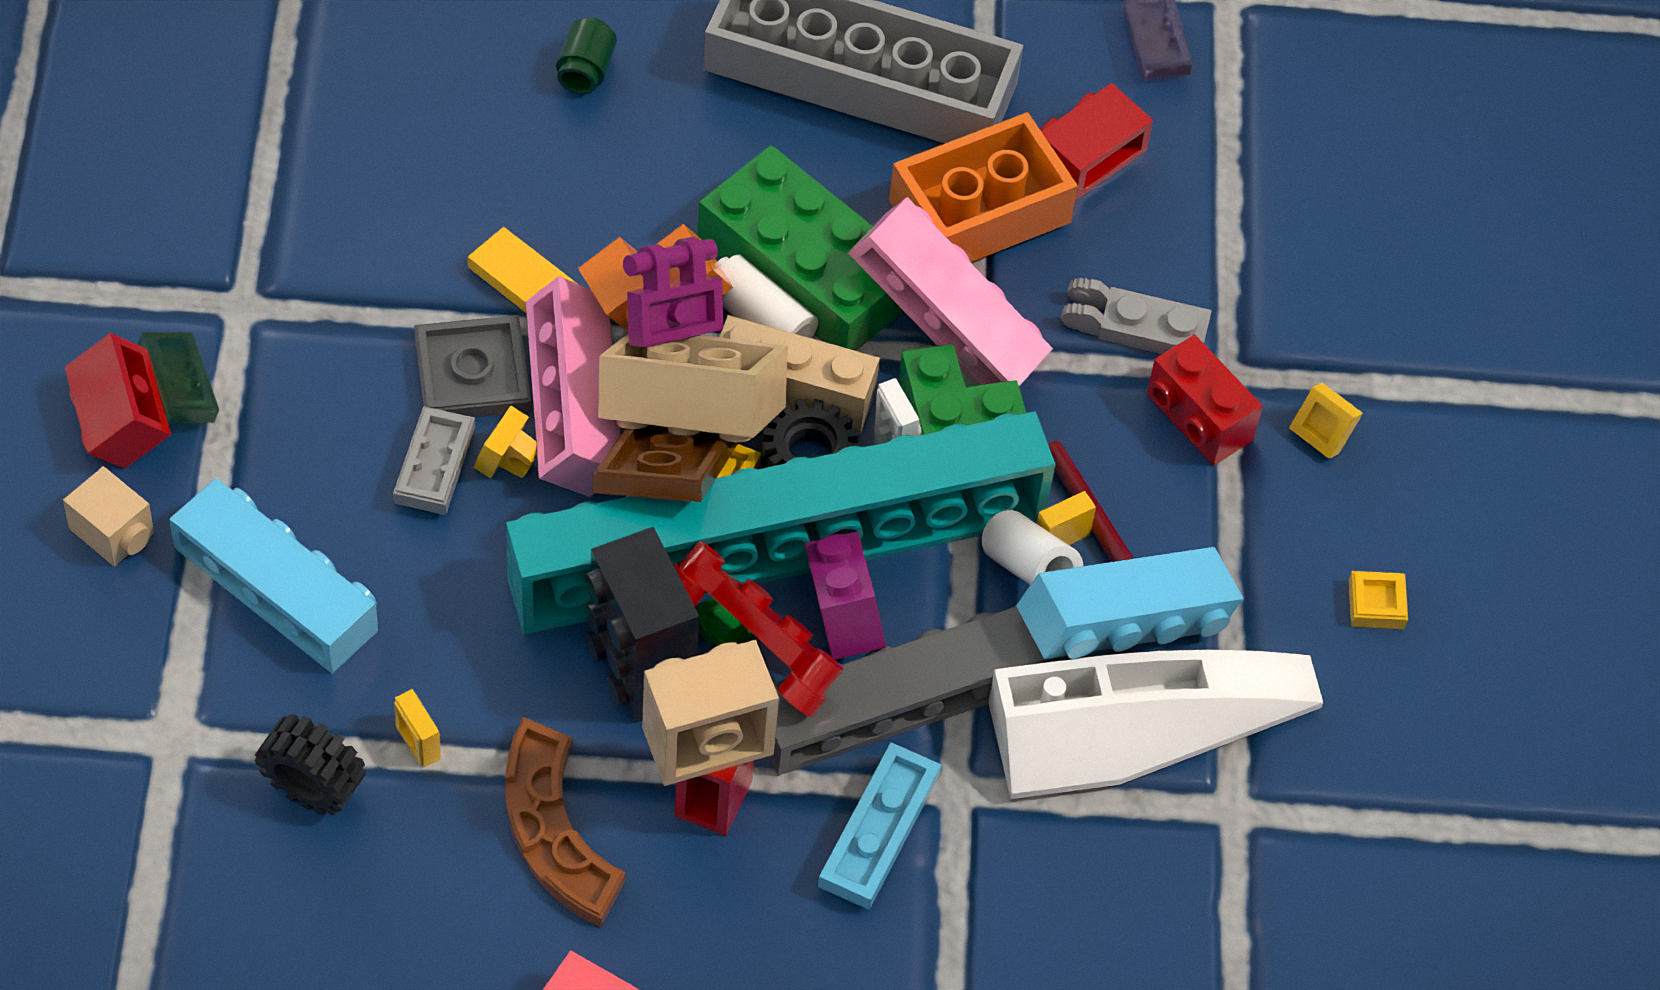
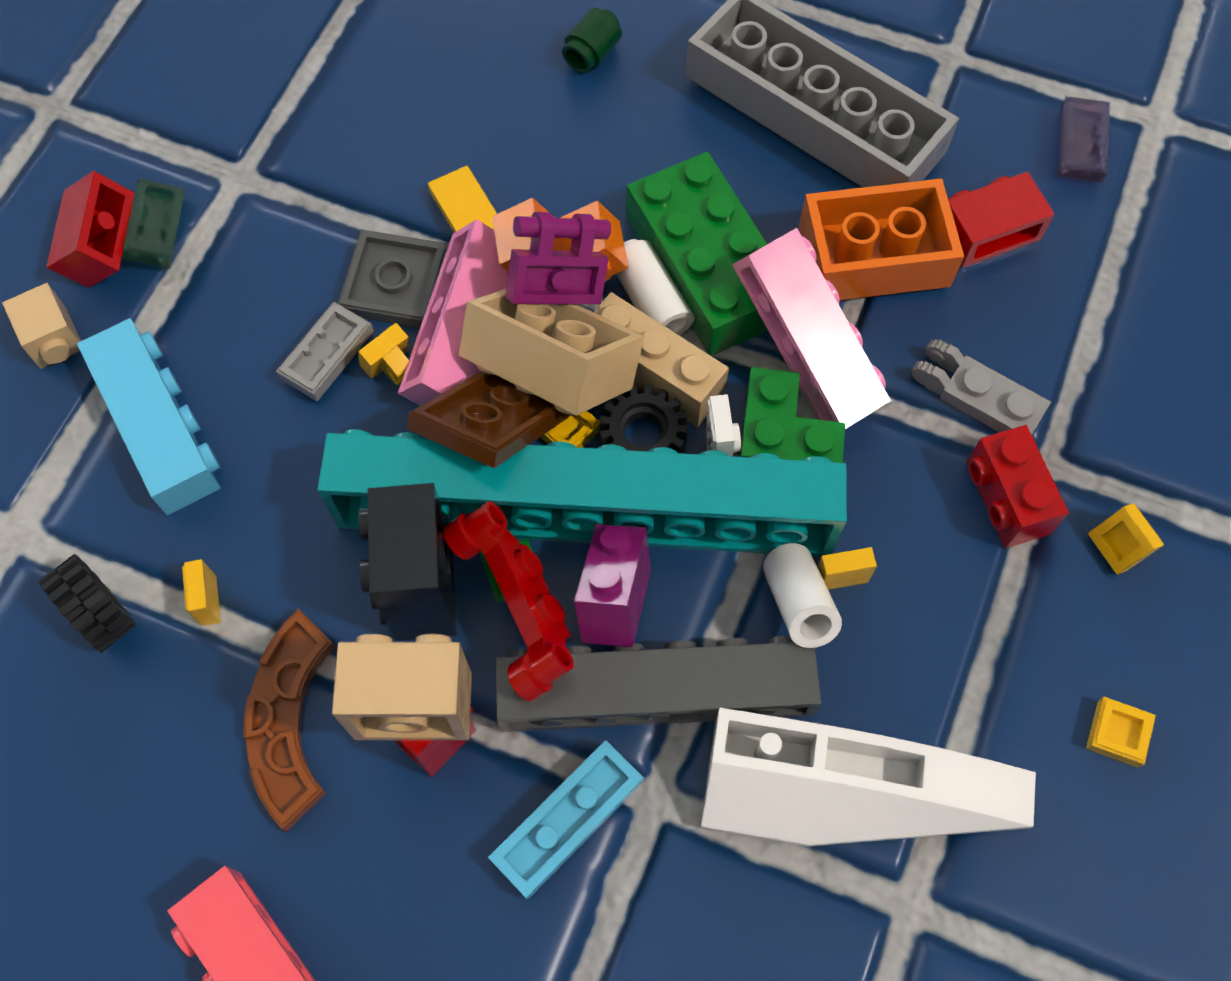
camera: 25 degrees right, 10 degrees up
medium azure brick [1016,547,1244,659] -> none
dark red bar [1048,440,1134,562] -> none

